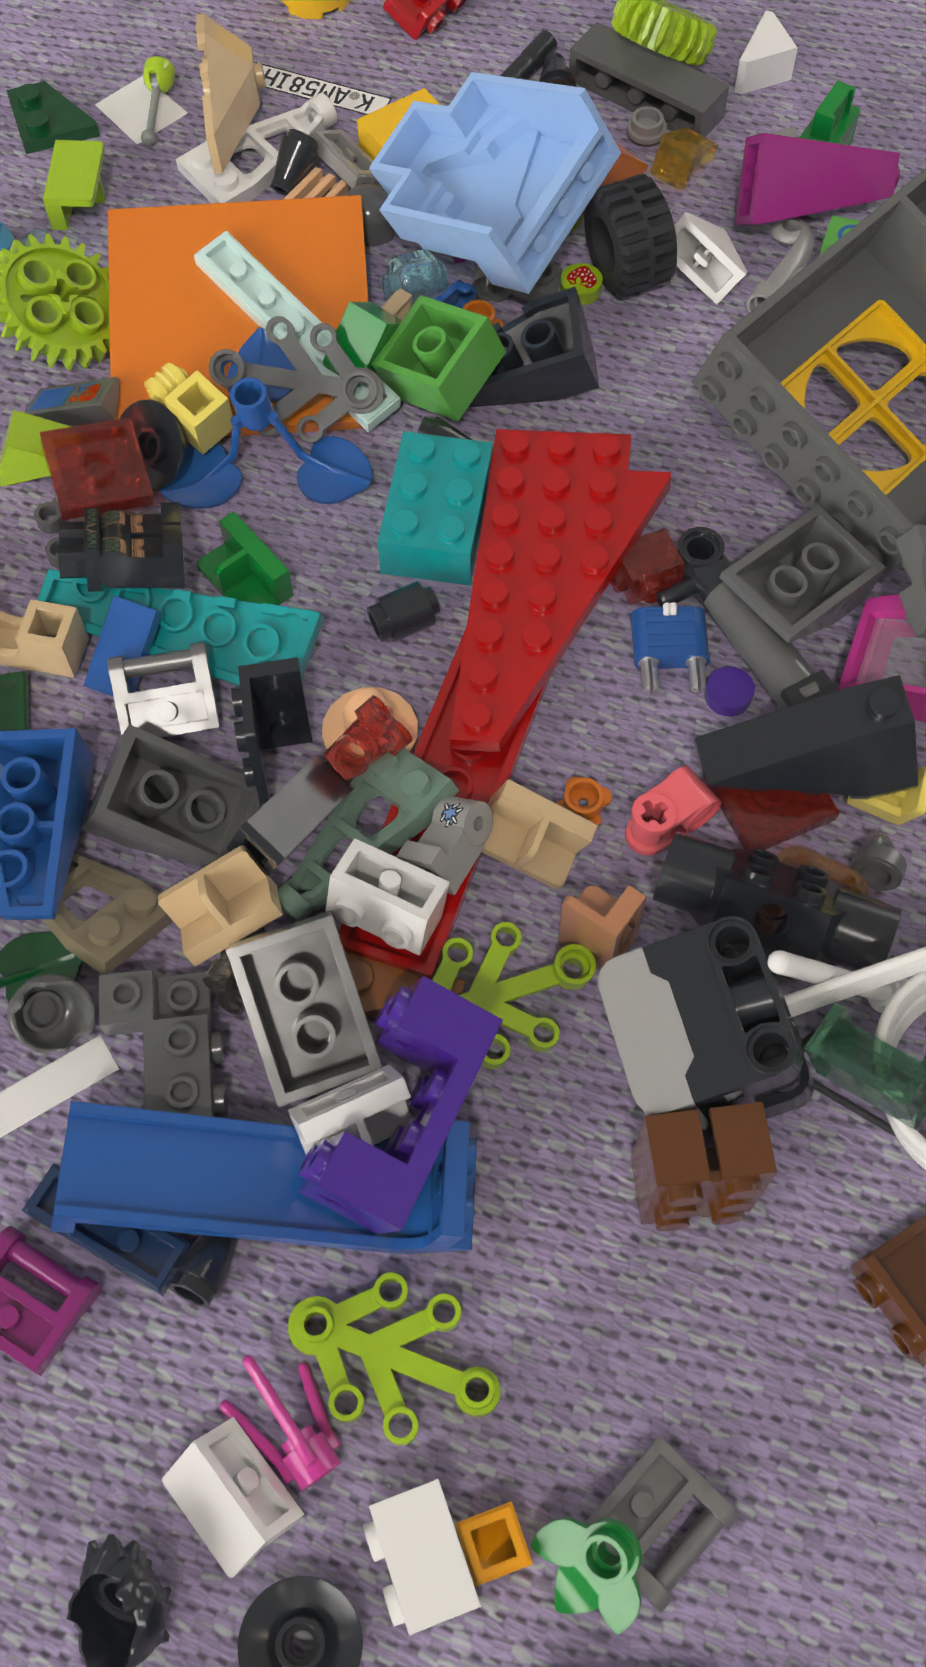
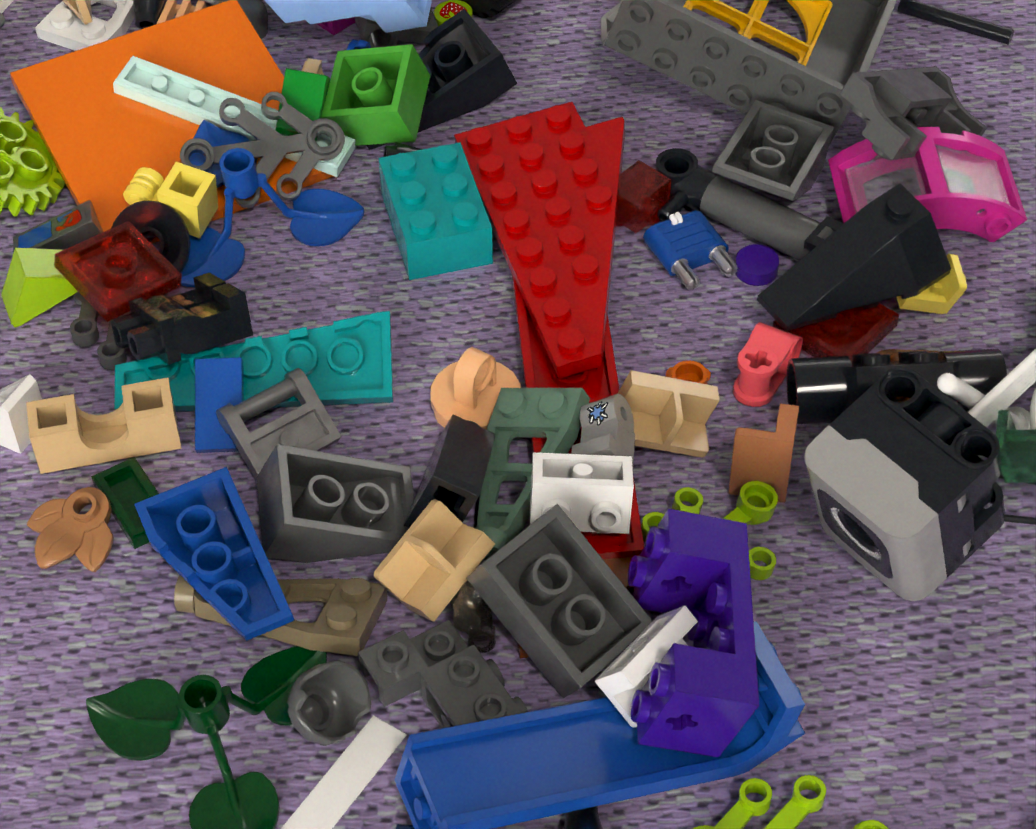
camera: 25 degrees left, 15 degrees down
green panel [196,511,294,605] -> none
black bracket [231,657,312,804] -> none
clear red plate [325,695,413,780] -> none
black brick [367,581,440,642] -> none
clear light blue head [382,249,448,306] -> none
reddish brown piece [630,1102,777,1231] -> none
dark grey tile [852,834,907,891] -> none

